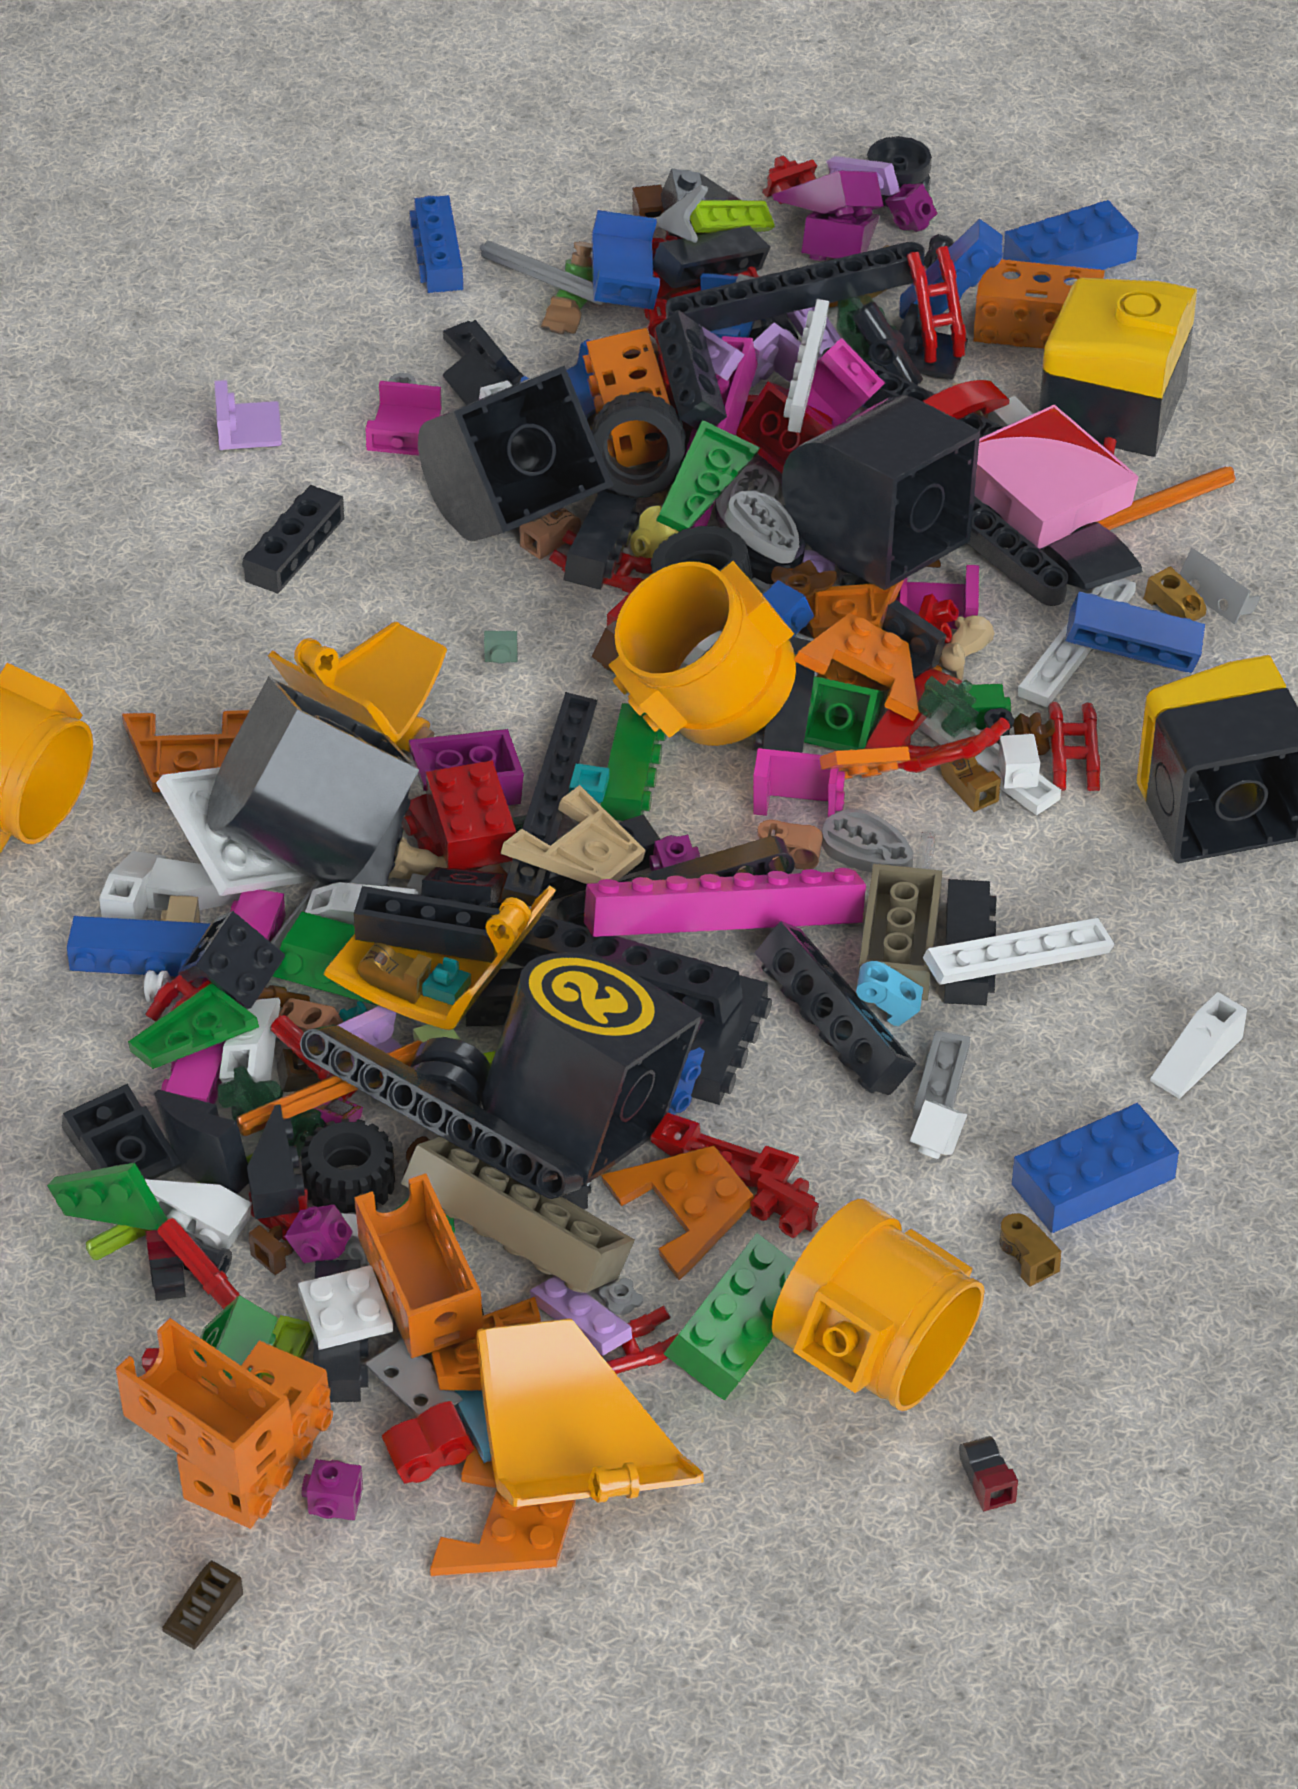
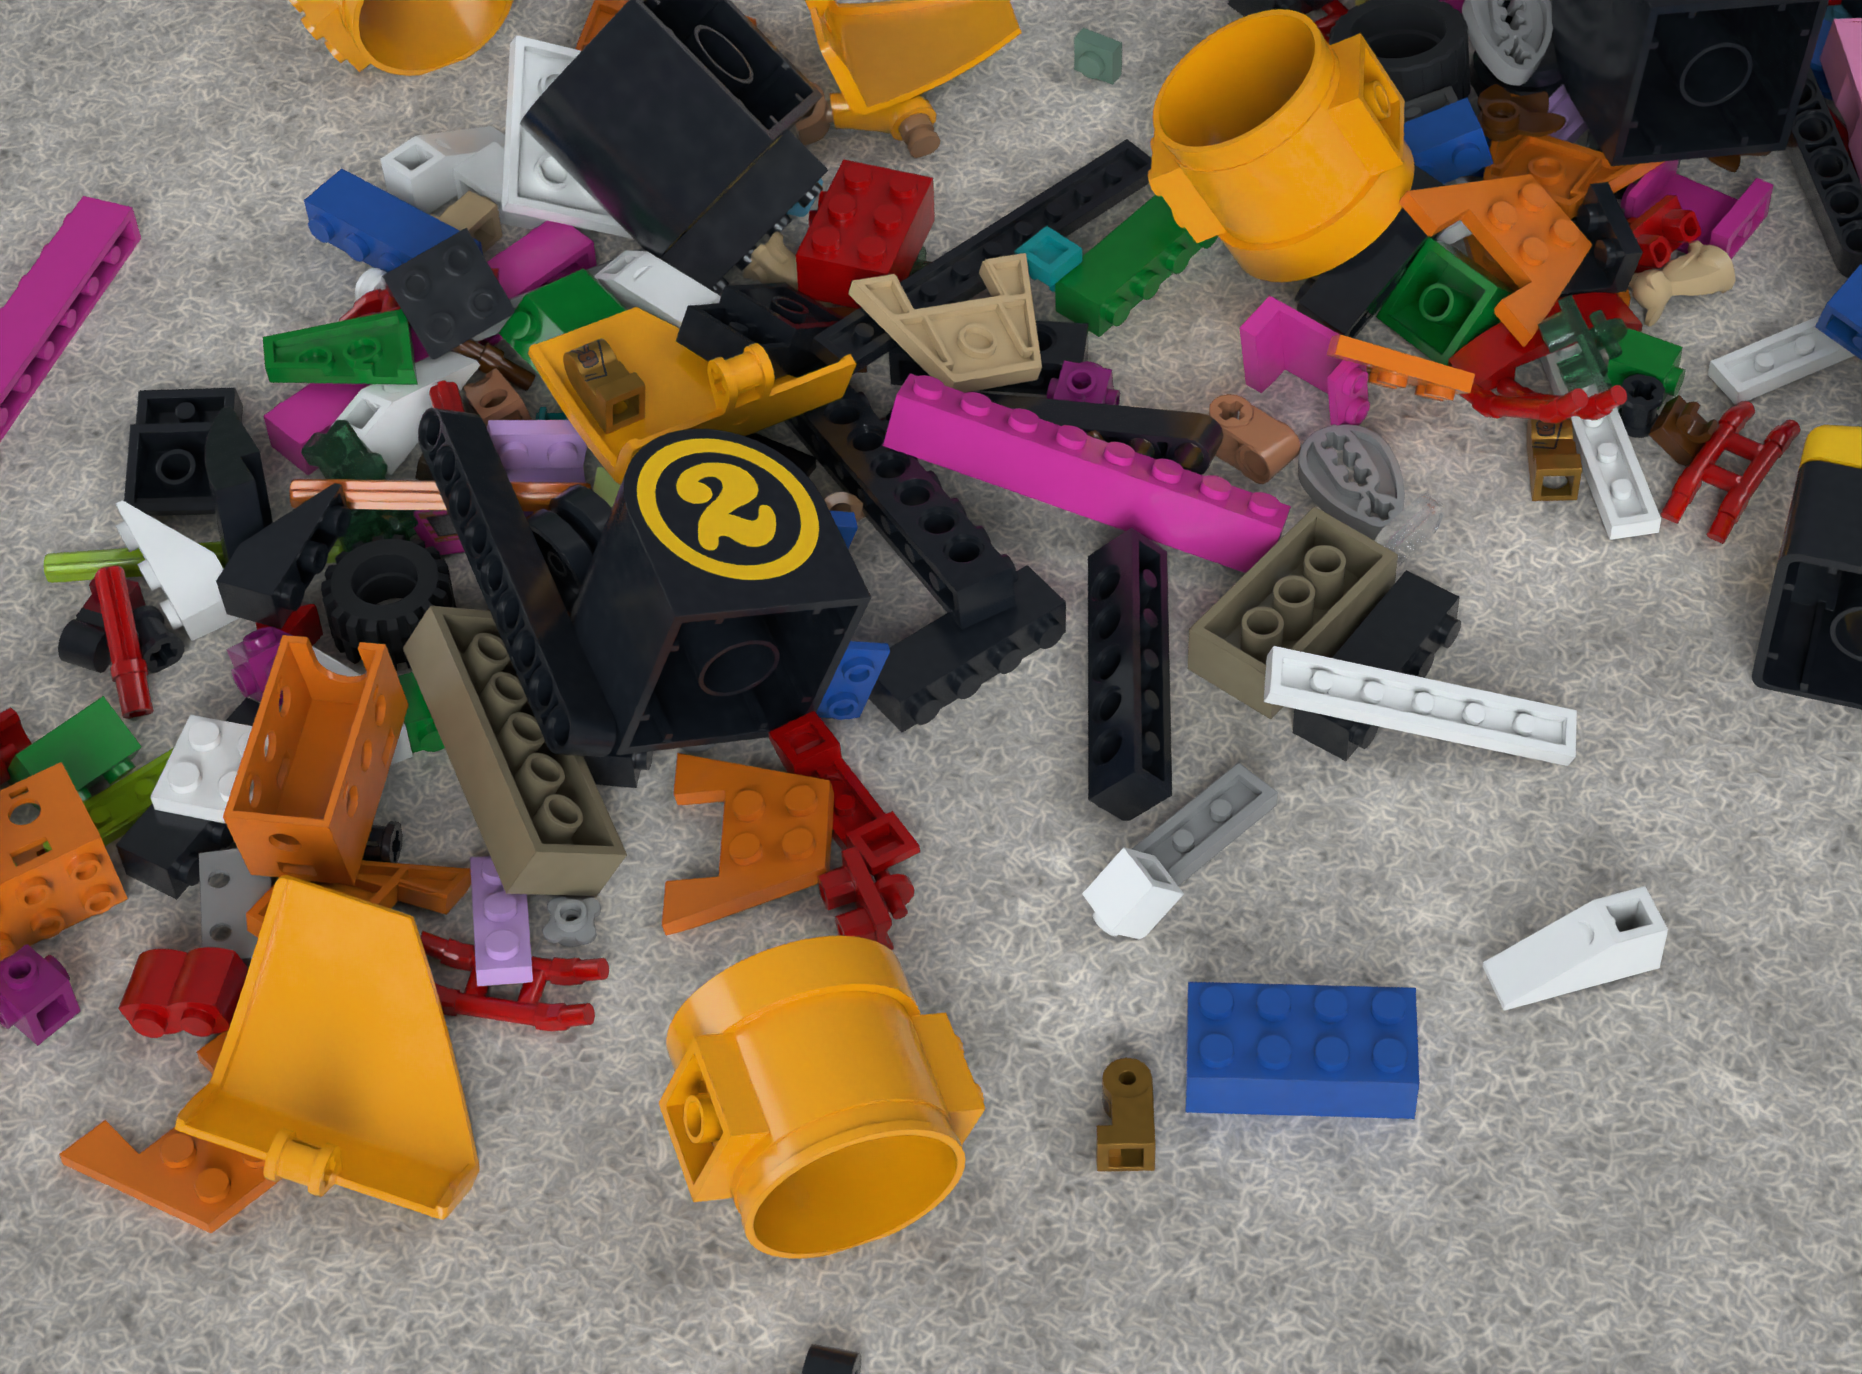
camera: 35 degrees right, 5 degrees up
green wing [47,1163,168,1230] -> none
reddish brown tile [248,1225,294,1276] -> none
black brick [353,886,500,963] -> none
magenta slope [408,729,524,806] -> none
teal tile [422,957,471,1005] -> none
green brick [663,1233,796,1400] -> none
medium azure leg [856,961,923,1026] -> none
white brick [998,734,1040,789] -> none

